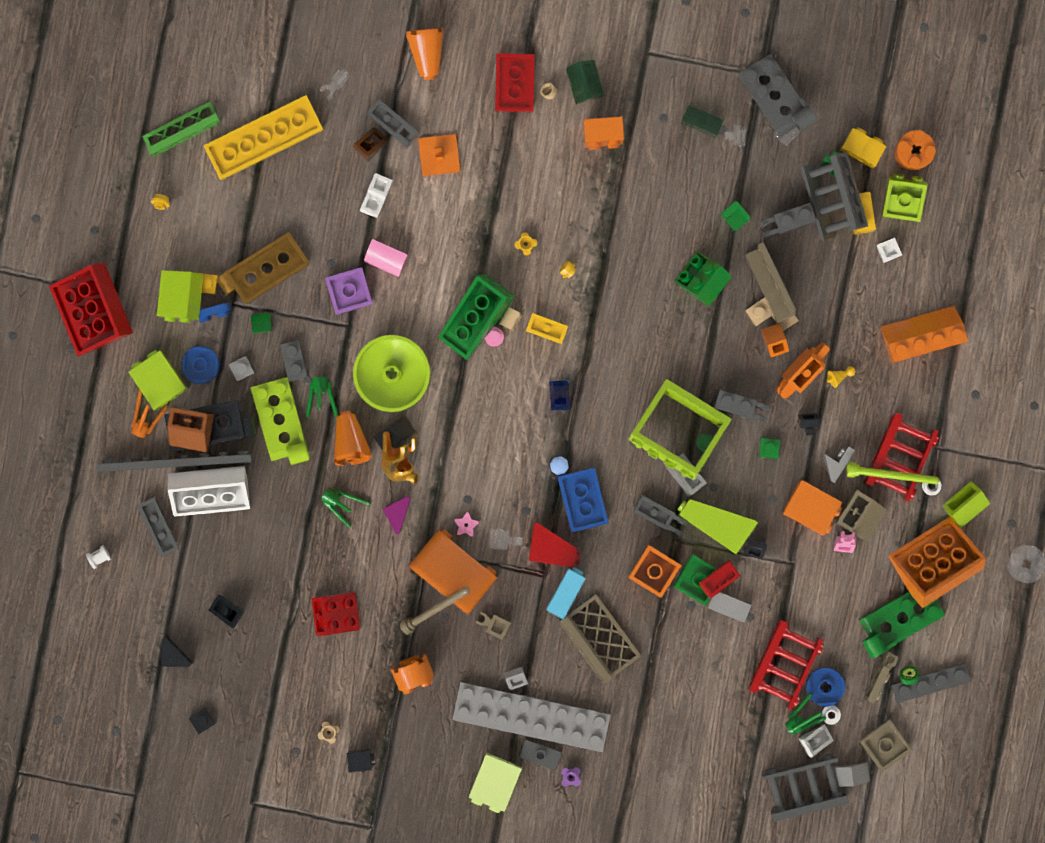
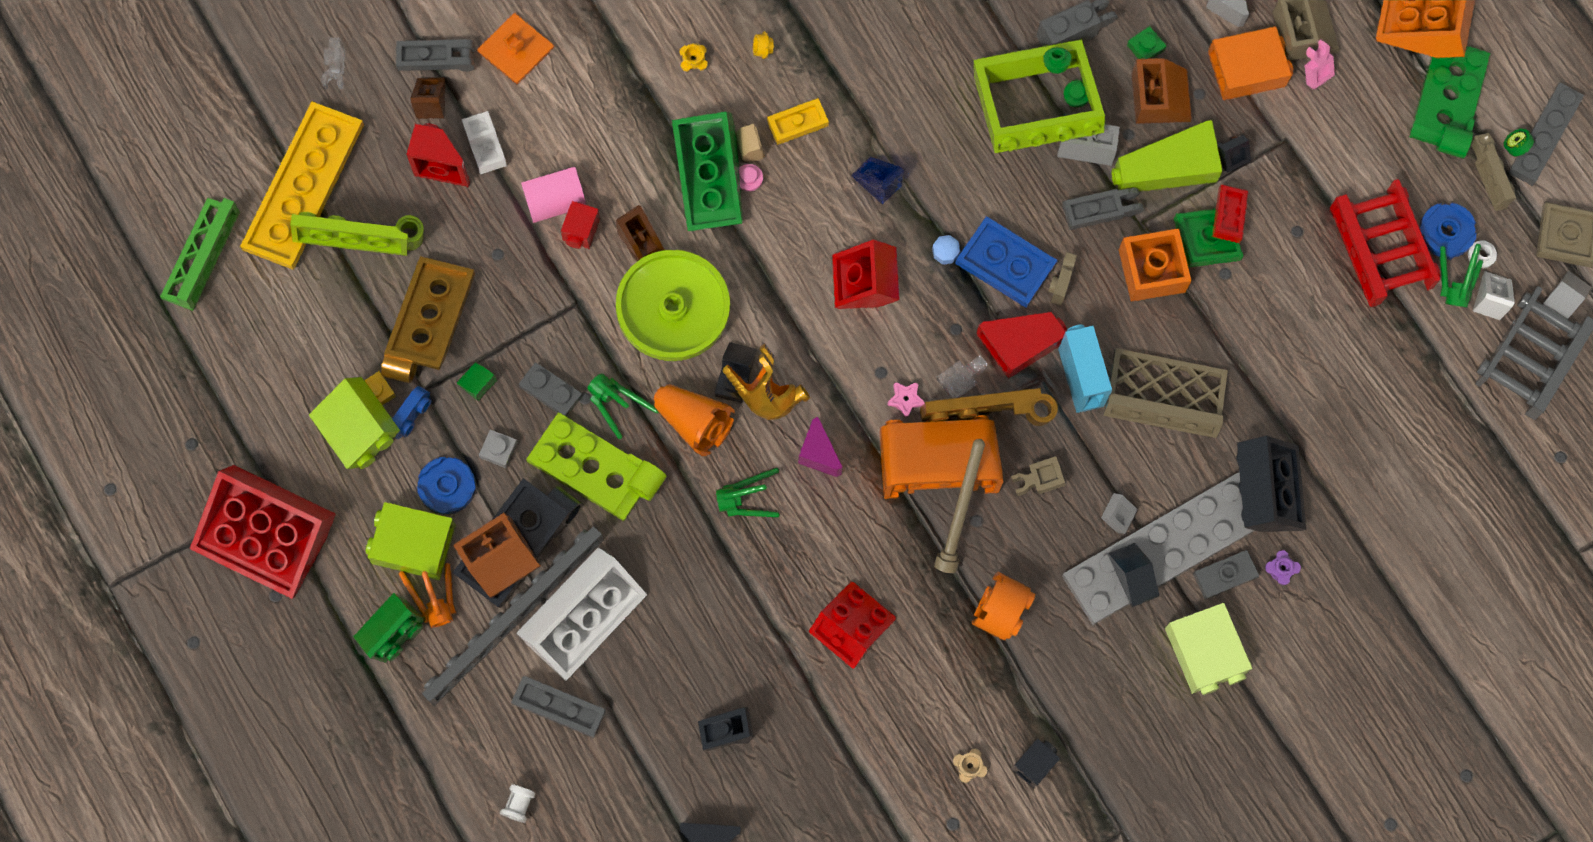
camera: 45 degrees left, 15 degrees down
yellow plate [151,194,170,210] -> none
medium lavender plate [325,267,373,315] -> none
light grey slope [708,592,752,623] -> none
none -> lime hinge [290,212,424,256]
none -> green slope [353,593,426,663]
none -> red slope [406,123,470,187]
none -> red brick [561,201,600,249]
none -> reddish brown slope [616,205,665,261]
none -> red slope [832,239,900,309]
none -> pearl gold hinge [920,388,1058,426]
none -> green plate [1043,47,1071,74]
none -> dark tan plate [1048,252,1077,306]
none -> black slope [1108,543,1159,608]
none -> dark orange slope [1131,58,1192,124]
none -> black slope [1236,435,1307,532]

